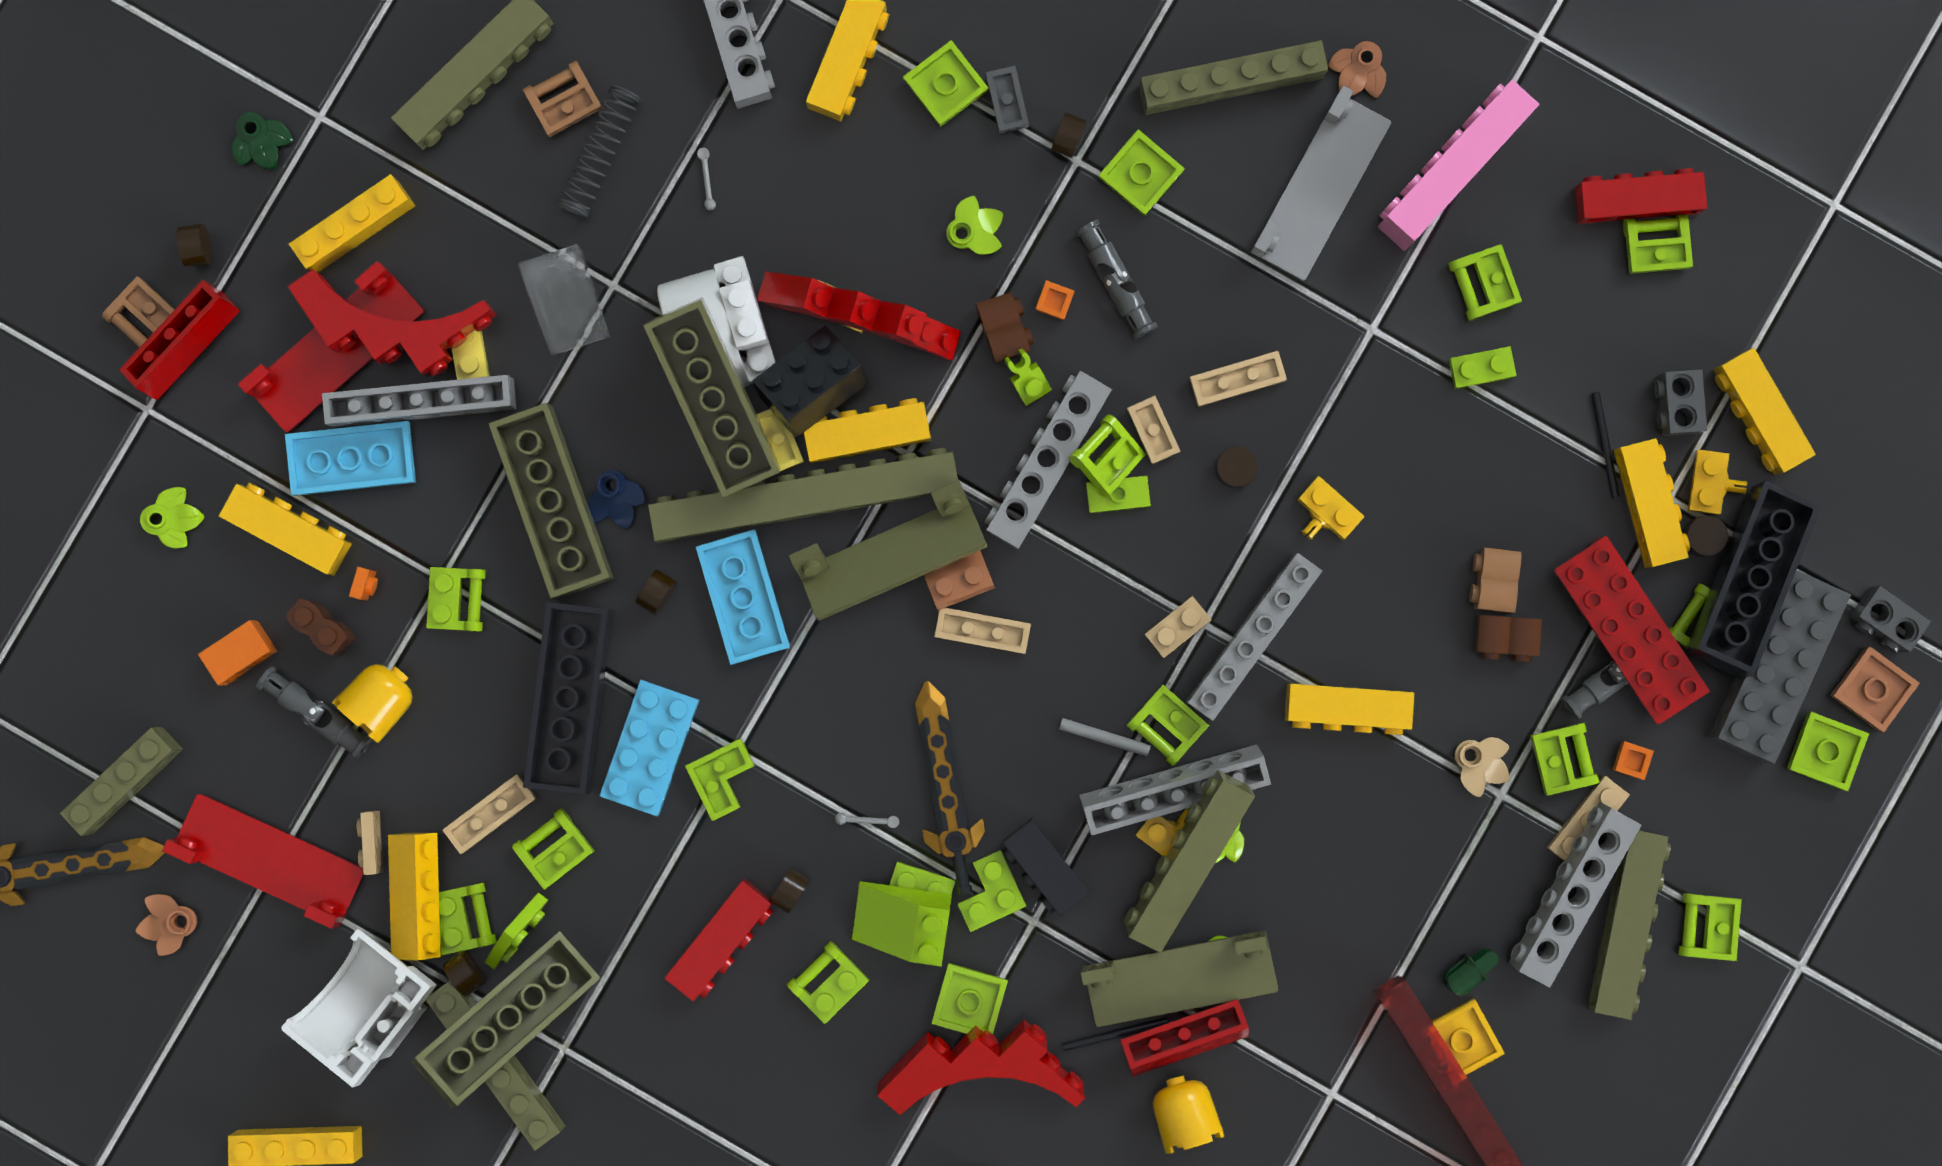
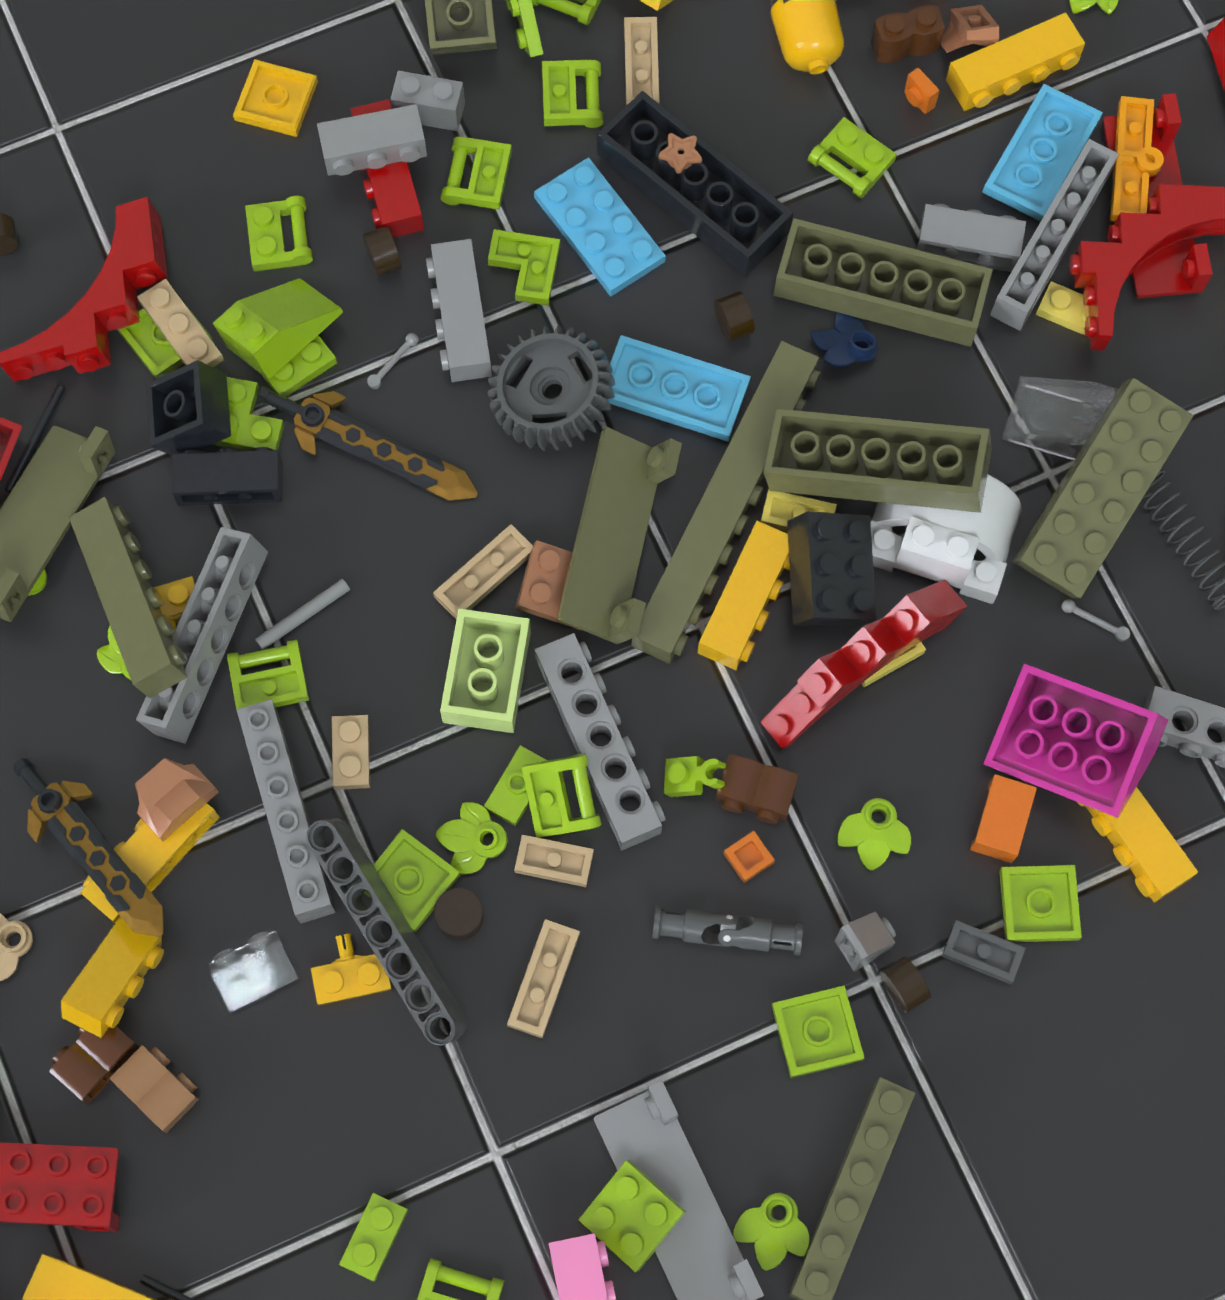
camera: 125 degrees right, 15 degrees down
none -> sword [14,759,164,937]
none -> yellow brick [61,916,164,1038]
none -> nougat slope [135,758,219,841]
none -> tan plate [137,279,224,367]
none -> black brick [146,360,231,456]
none -> clear bracket [209,931,298,1013]
none -> yellow tile [233,59,318,137]
none -> dark grey beam [307,818,467,1046]
none -> light grey brick [317,104,427,176]
none -> lime plate [363,829,461,933]
none -> light grey brick [390,71,465,131]
none -> light grey brick [426,239,492,382]
none -> lime plate [436,802,508,875]
none -> lime plate [440,137,512,210]
none -> yellowish green brick [440,608,531,733]
none -> dark grey gear [487,325,615,451]
none -> lime plate [578,1160,687,1272]
none -> nougat plate [658,133,702,174]
none -> lime plate [733,1193,810,1271]
none -> light grey slope [834,911,896,972]
none -> light grey brick [916,204,1026,272]
none -> nougat slope [941,5,999,53]
none -> orange panel [970,774,1037,863]
none -> dark pink slope [984,664,1168,818]
none -> olive brick [1012,378,1194,598]
none -> light orange hinge [1110,96,1164,222]

